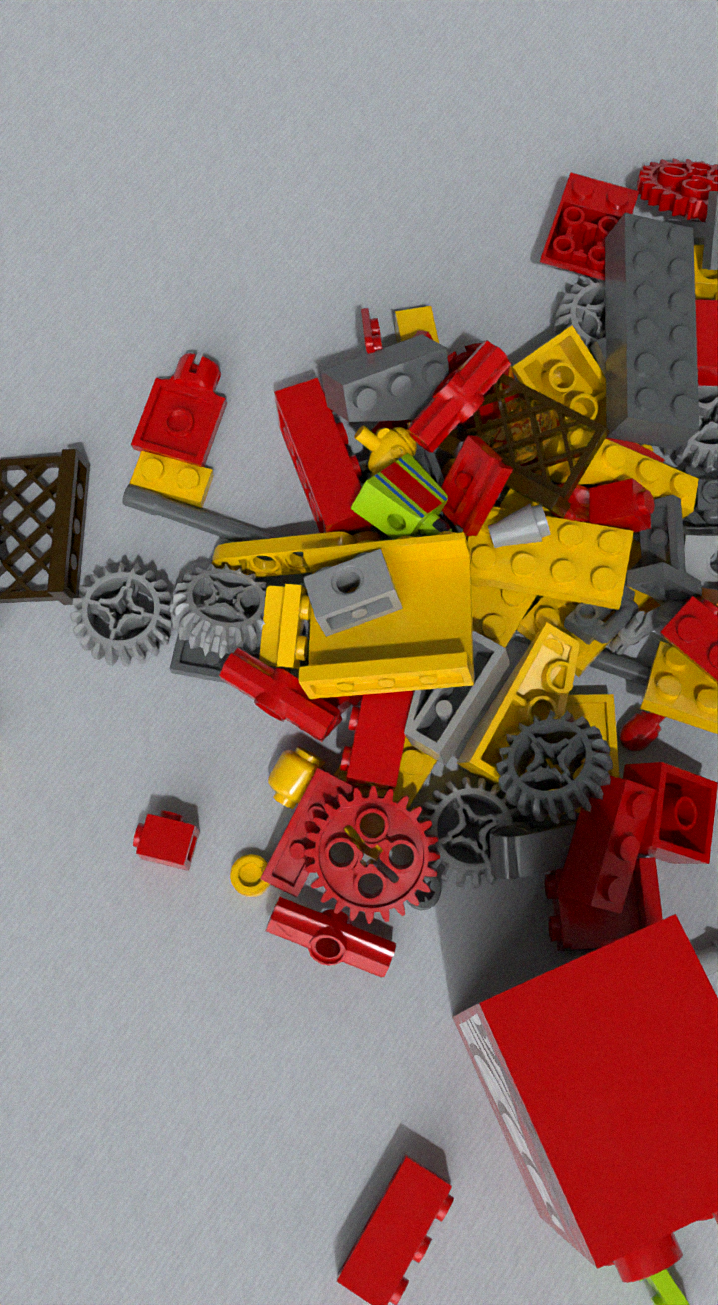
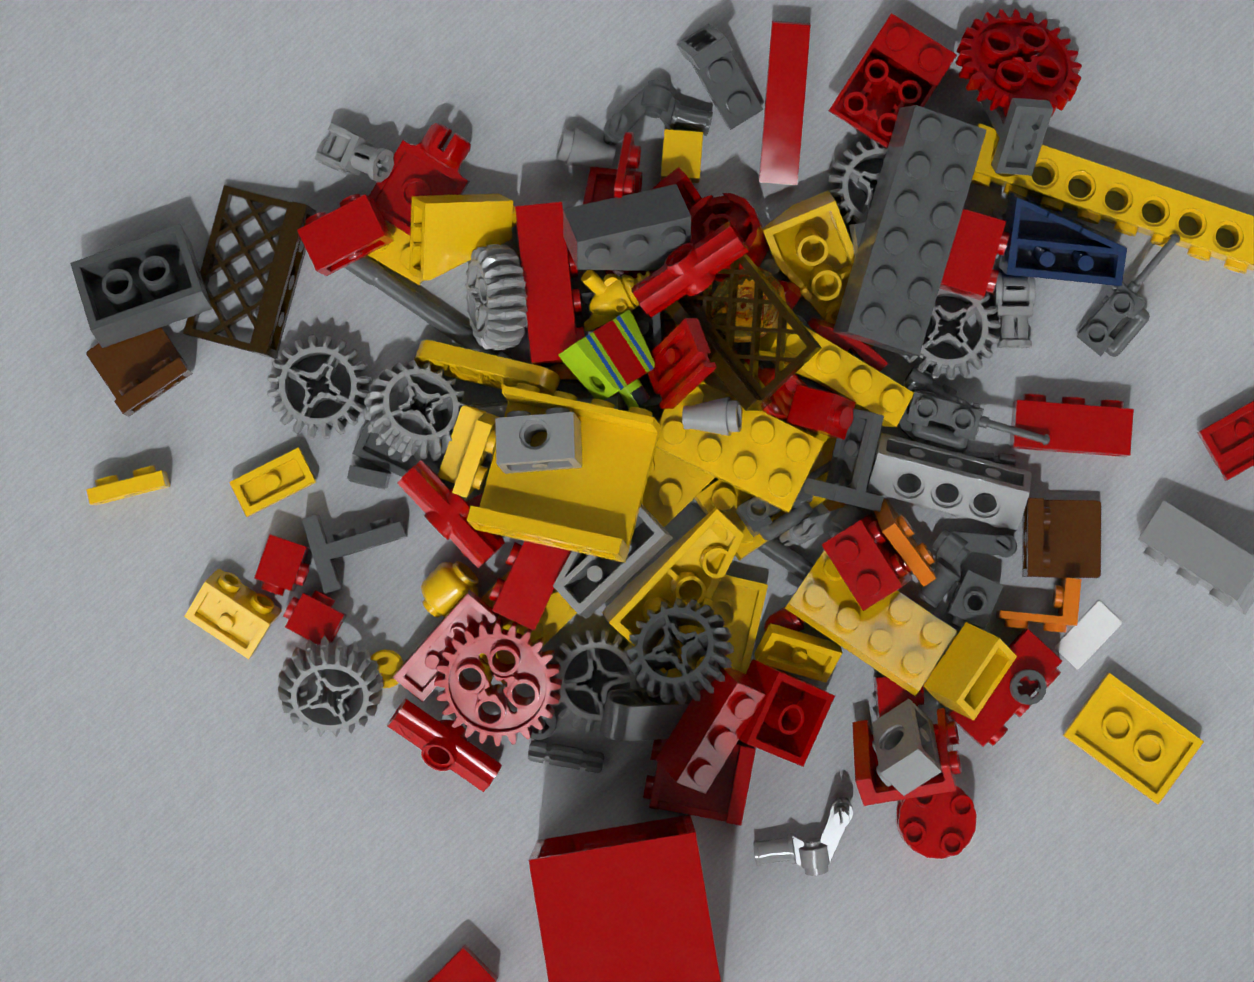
camera: 15 degrees right, 15 degrees up
none -> yellow bracket [184,569,282,659]
none -> yellow plate [229,447,317,517]
none -> red brick [254,534,310,596]
none -> light grey gear [277,635,383,737]
none -> red brick [297,193,394,277]
none -> dark grey bracket [302,514,407,594]
none -> light grey connector [315,124,394,182]
none -> dark grey tile [347,465,391,490]
none -> yellow slope [409,193,517,281]
none -> light grey gear [465,244,528,350]
none -> dark grey axle [528,740,604,773]
none -> light grey cone [556,128,616,168]
none -> dark grey pin [603,80,713,146]
none -> dark grey bracket [676,24,764,130]
none -> yellow plate [754,623,843,683]
none -> red slope [759,21,811,185]

